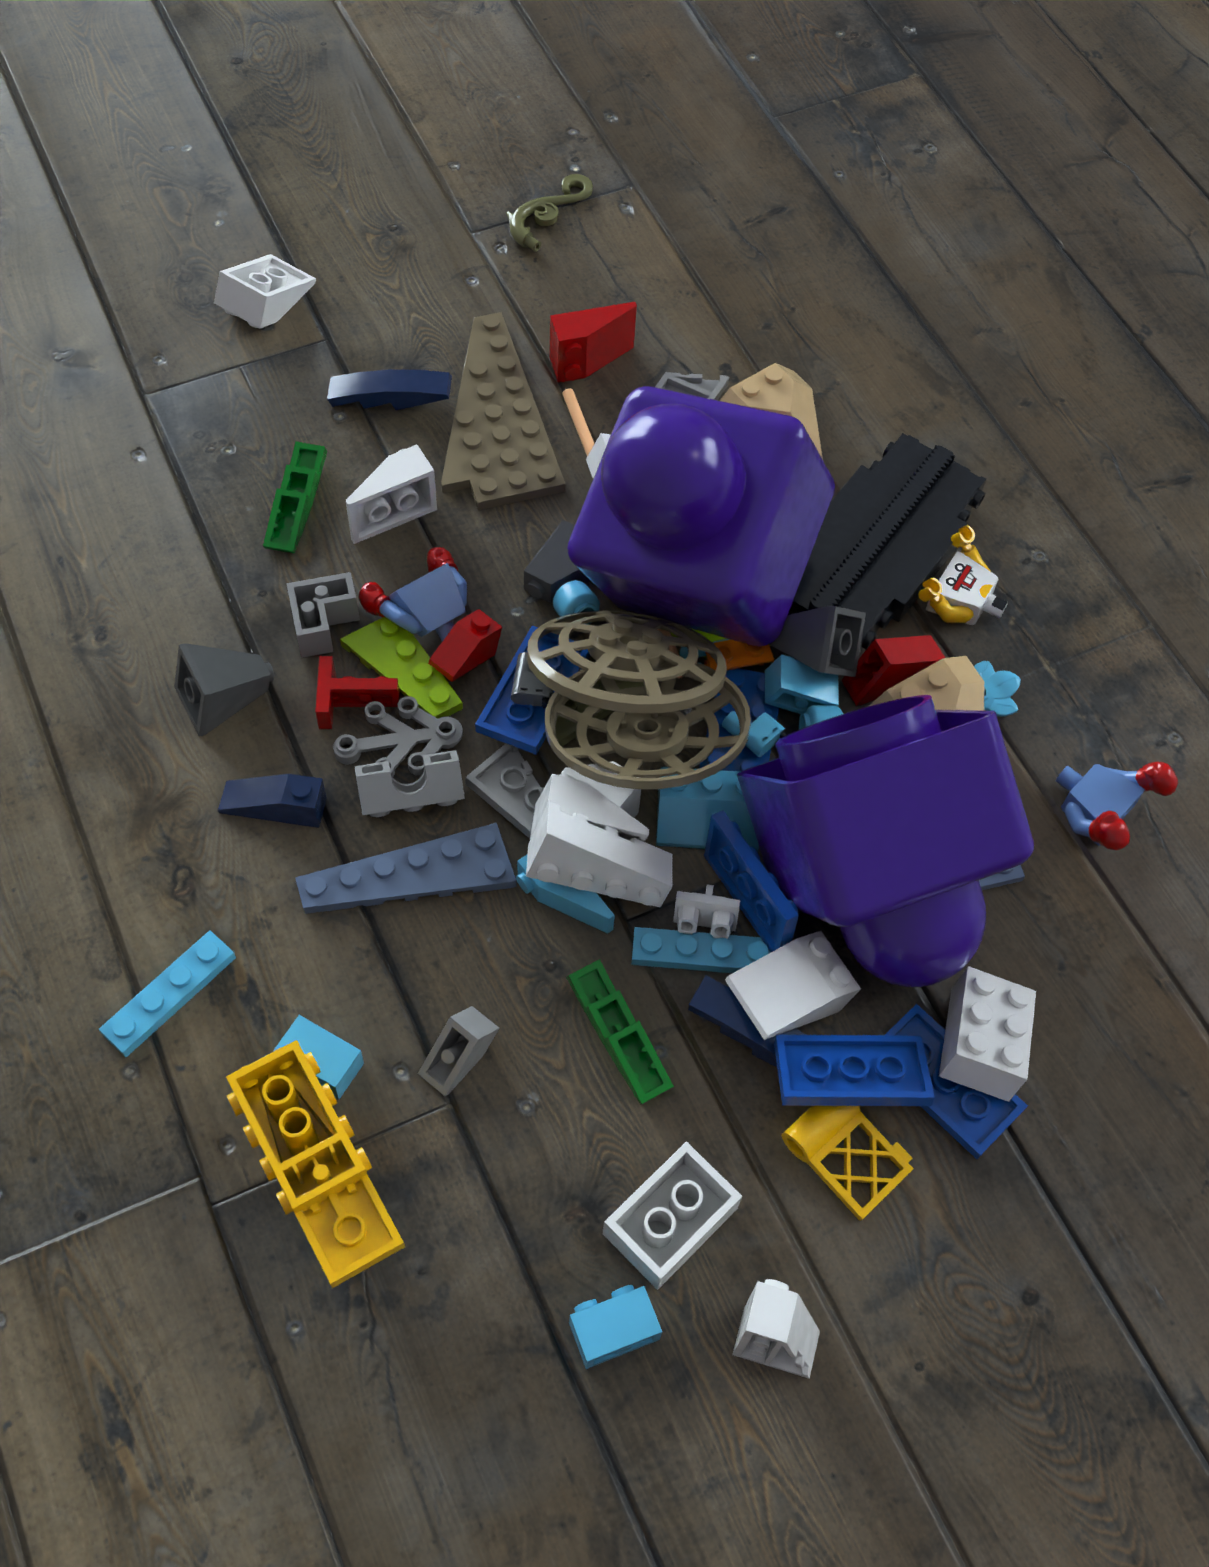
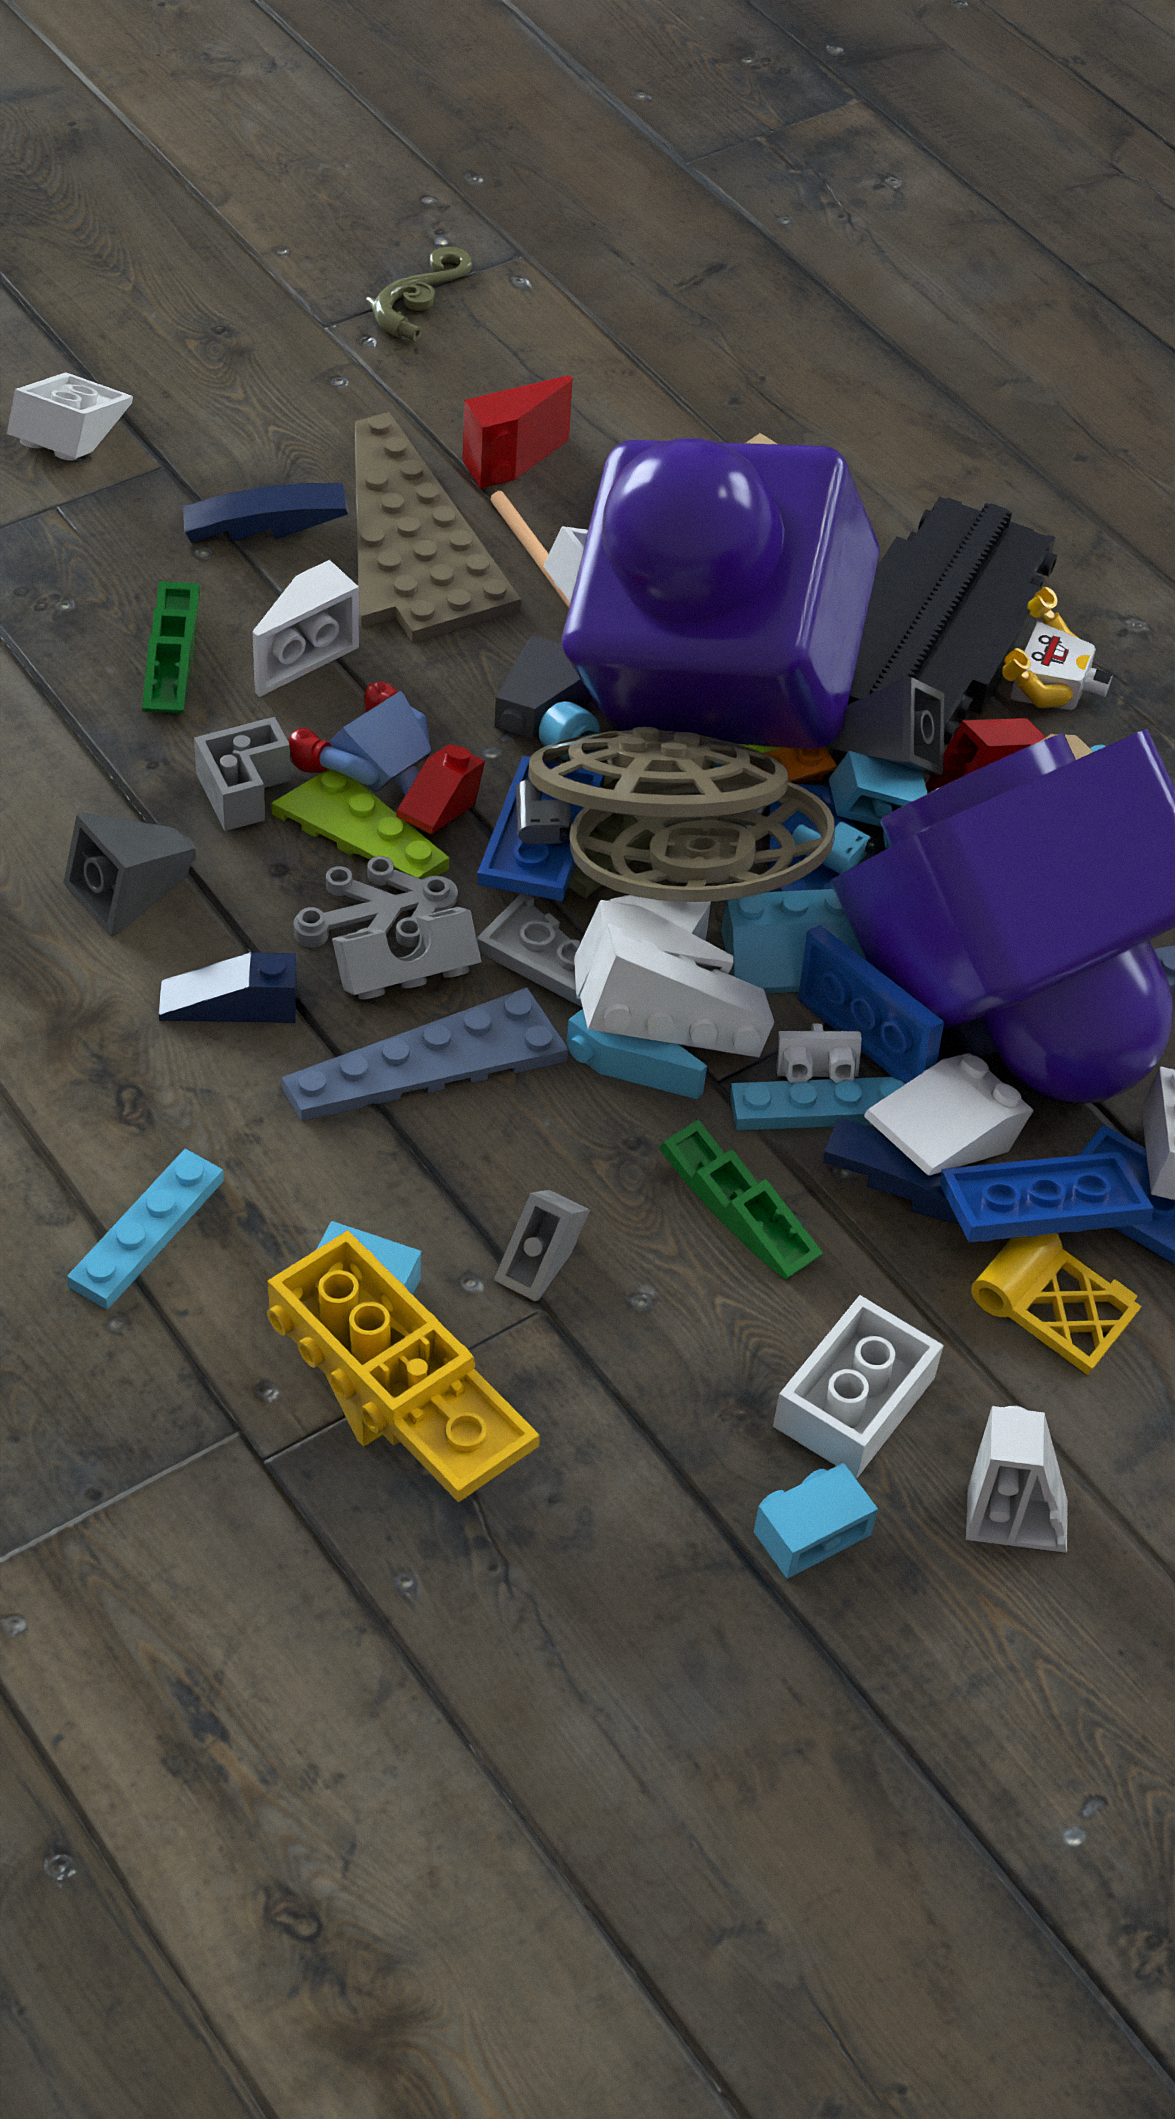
camera: 10 degrees left, 10 degrees down
red bracket [315,656,400,729] -> none

